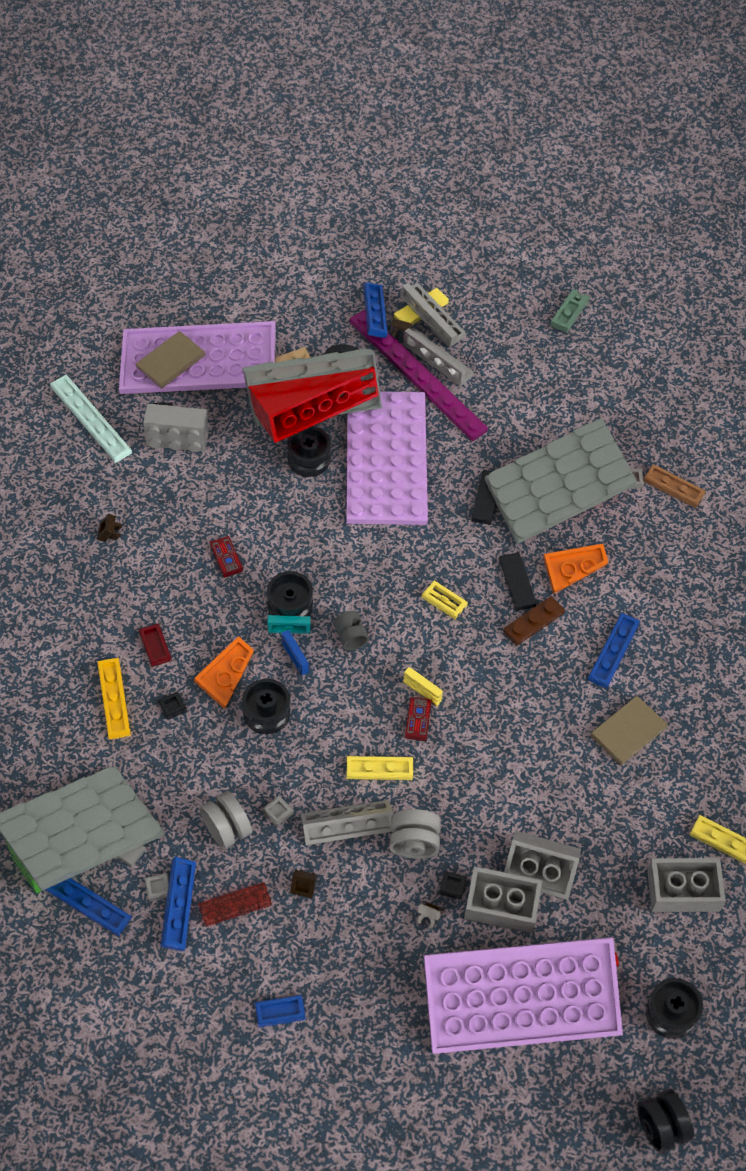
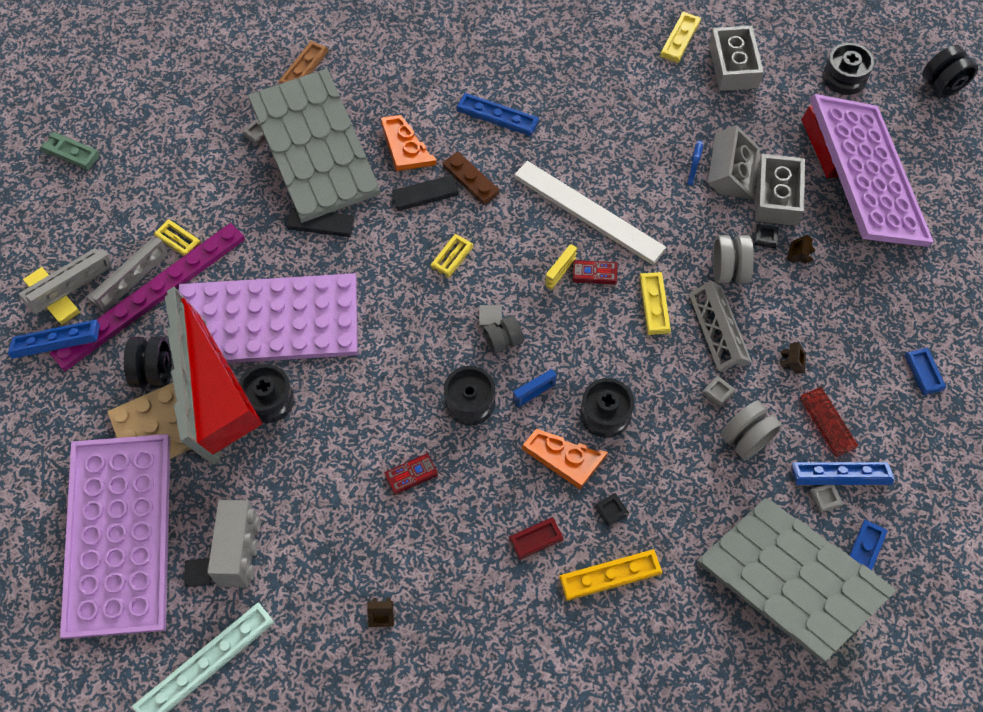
camera: 90 degrees left, 5 degrees up
dark tan tile [136,331,206,389] -> none
teal tile [268,615,310,634] -> none
dark brown tile [392,319,413,339] -> none
dark tan tile [591,696,668,766] -> none
none -> light yellow tile [154,219,201,257]
none -> light grey tile [479,305,502,329]
none -> white tile [515,161,666,265]
none -> blue helmet [687,140,704,186]

